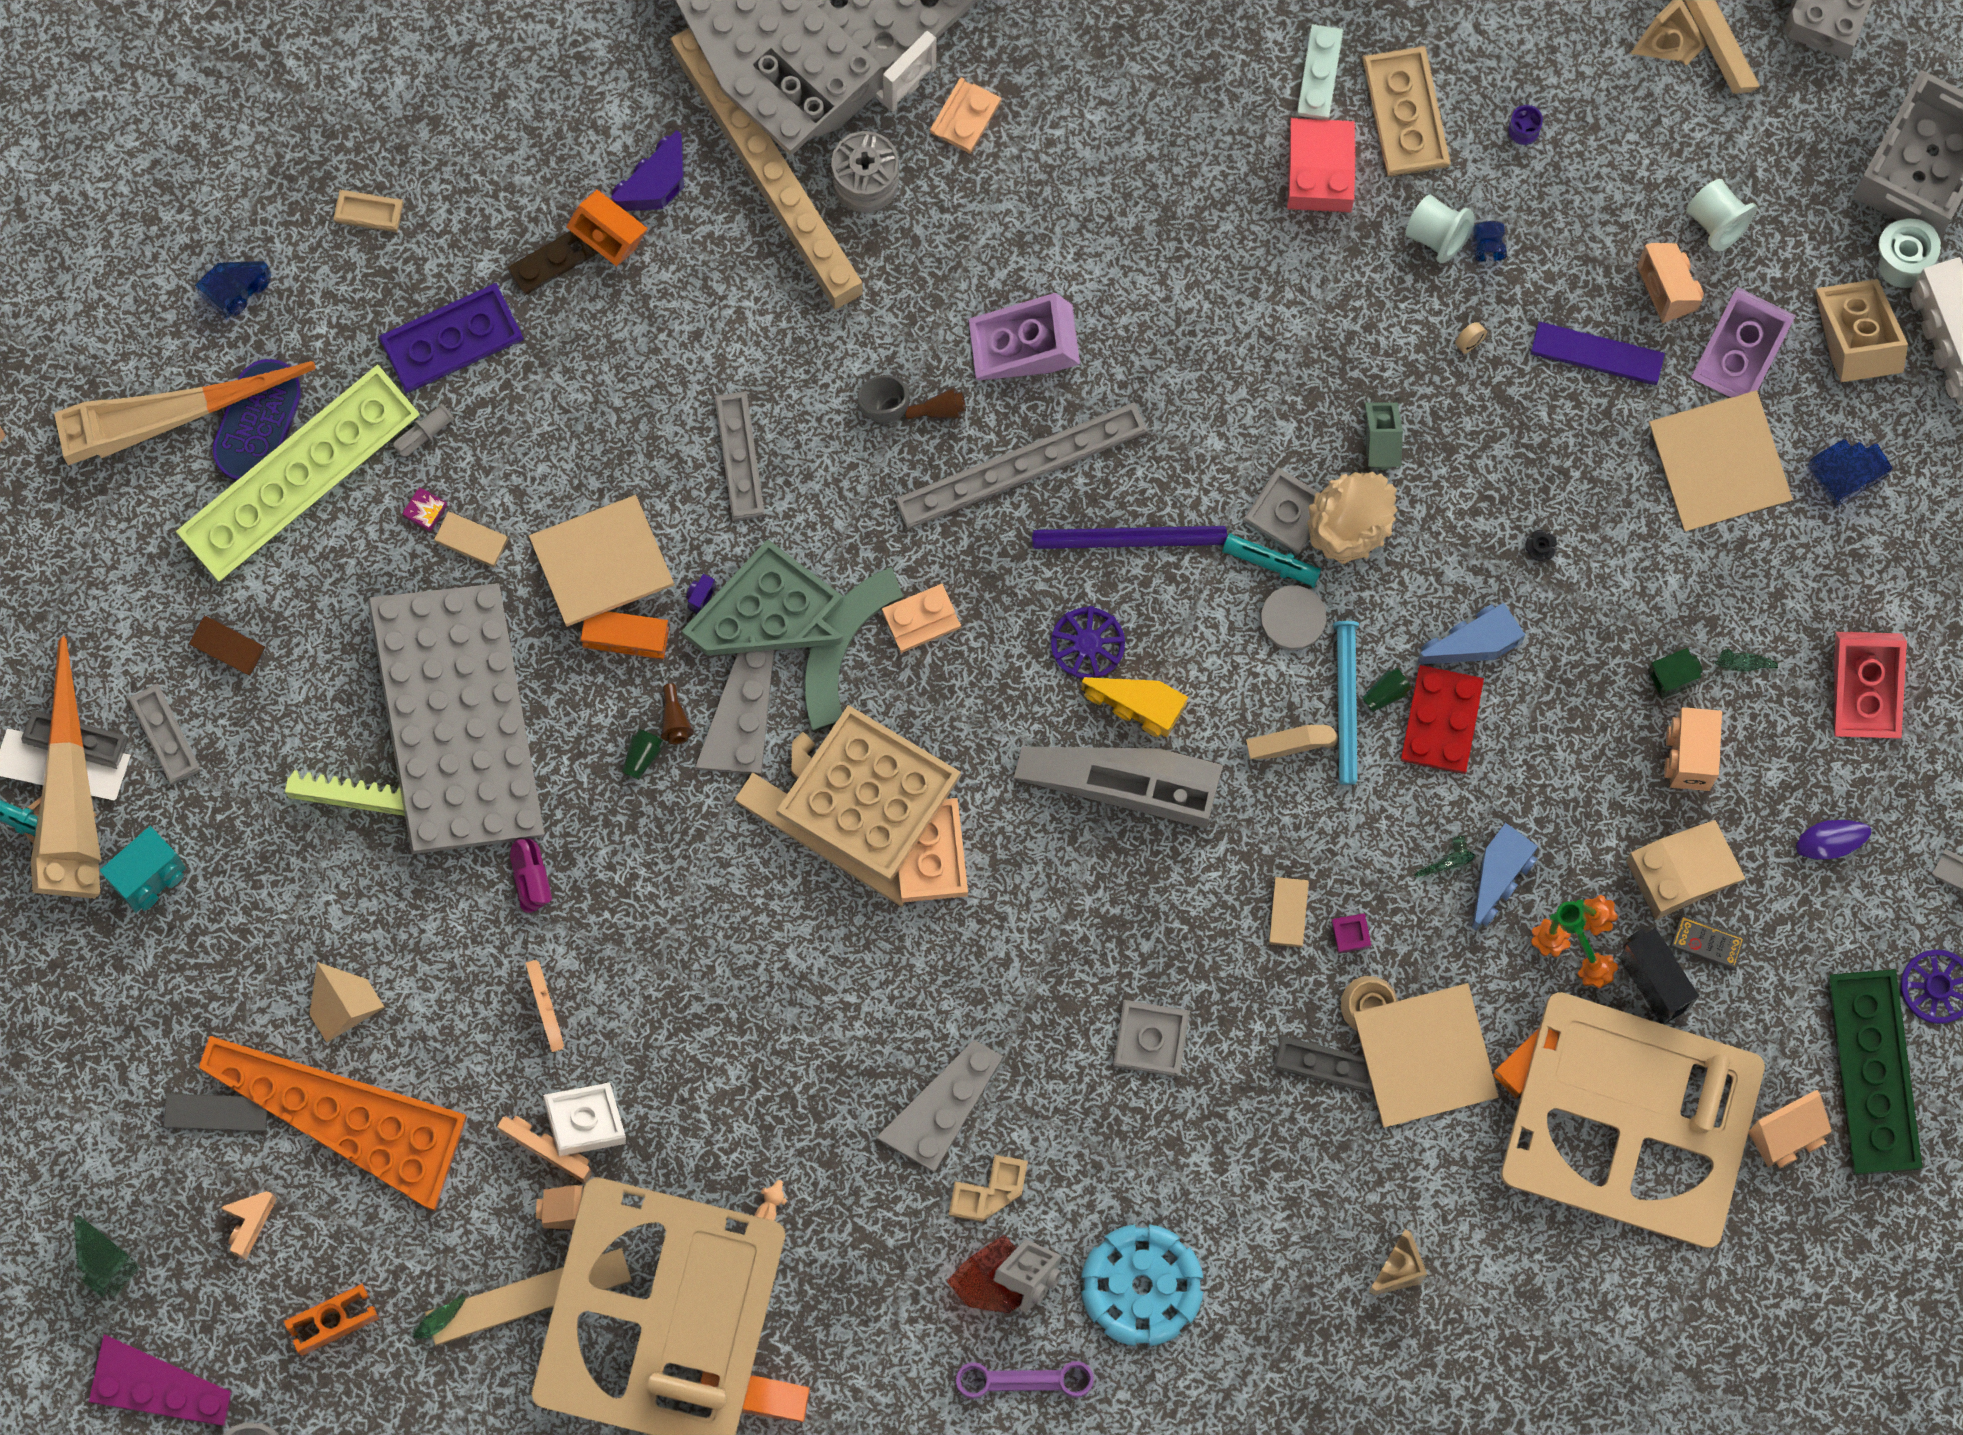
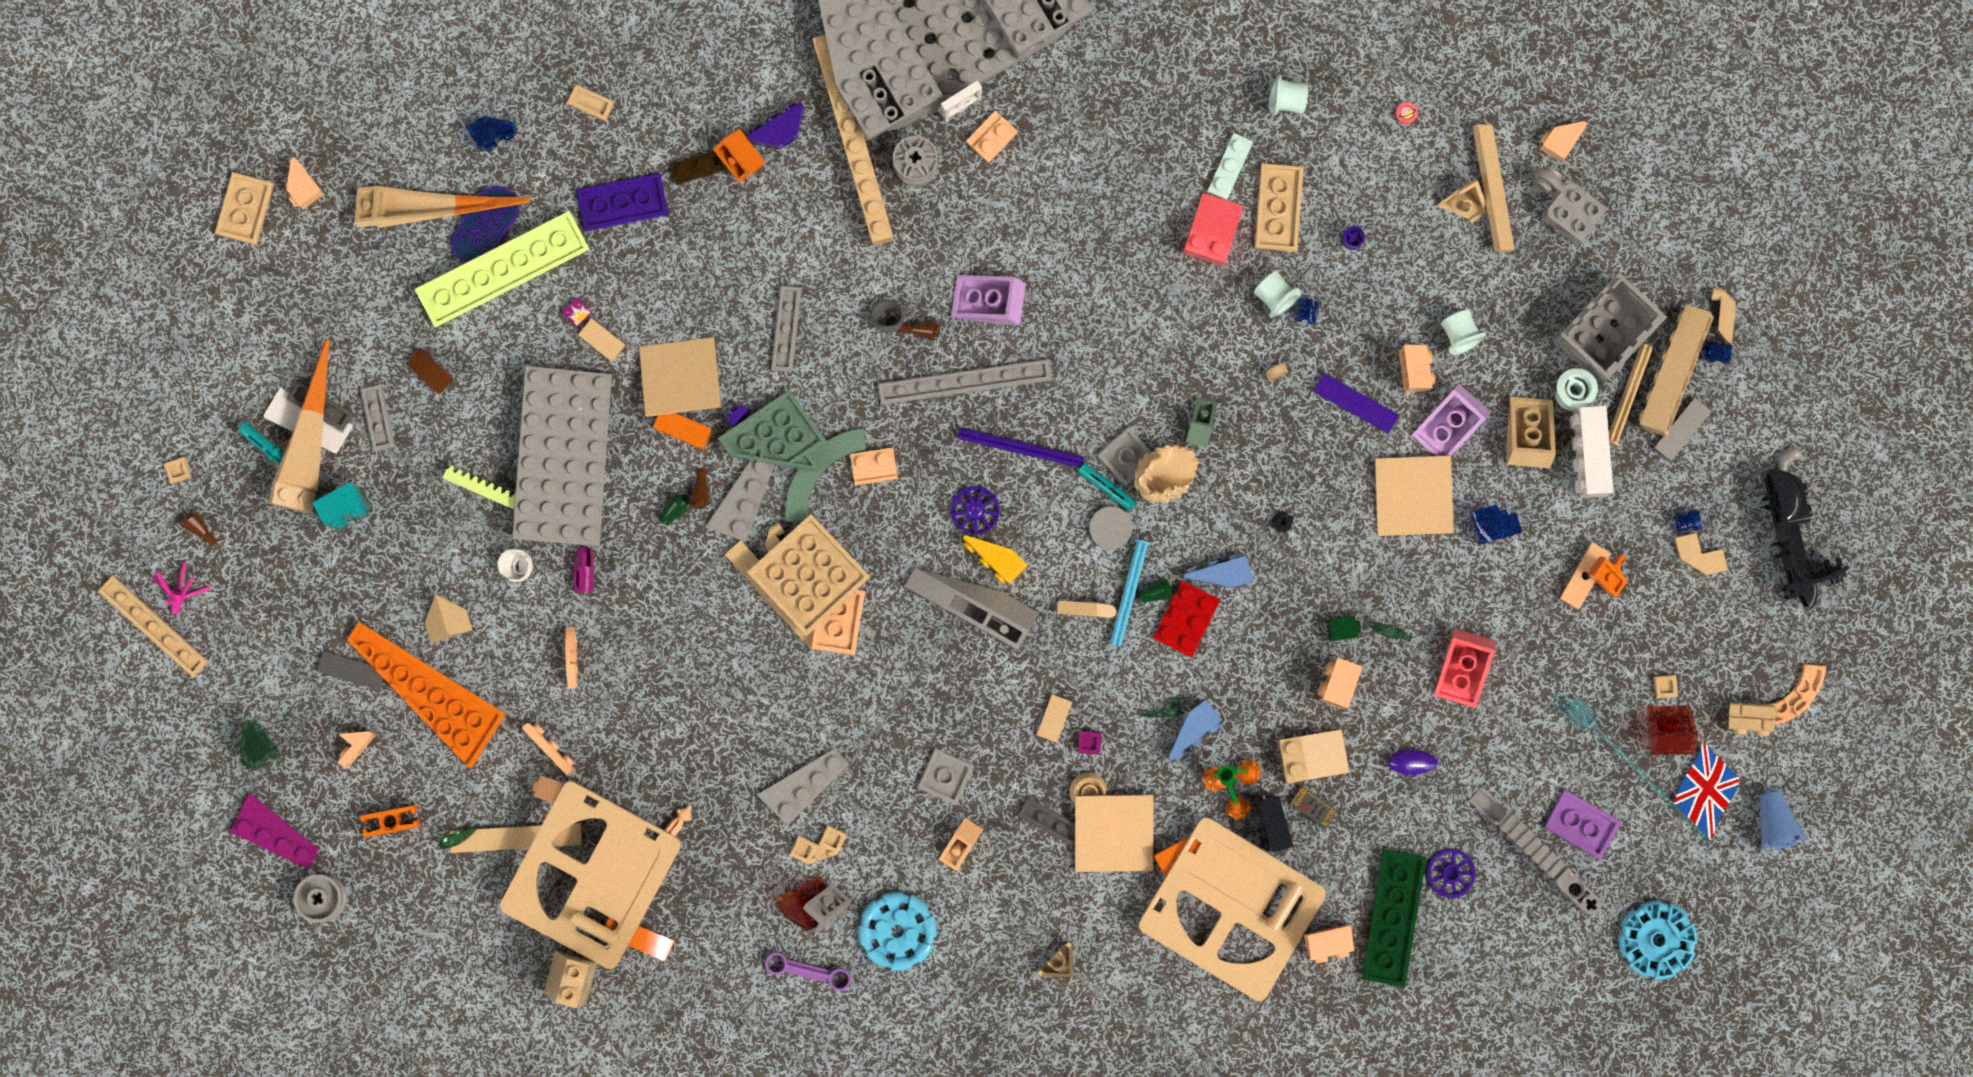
camera: 15 degrees right, 10 degrees up
light grey axle [393,403,454,458] -> none
white tile [544,1083,626,1156] -> none
none -> white hair [497,549,533,582]
none -> light nougat slope [939,818,984,871]

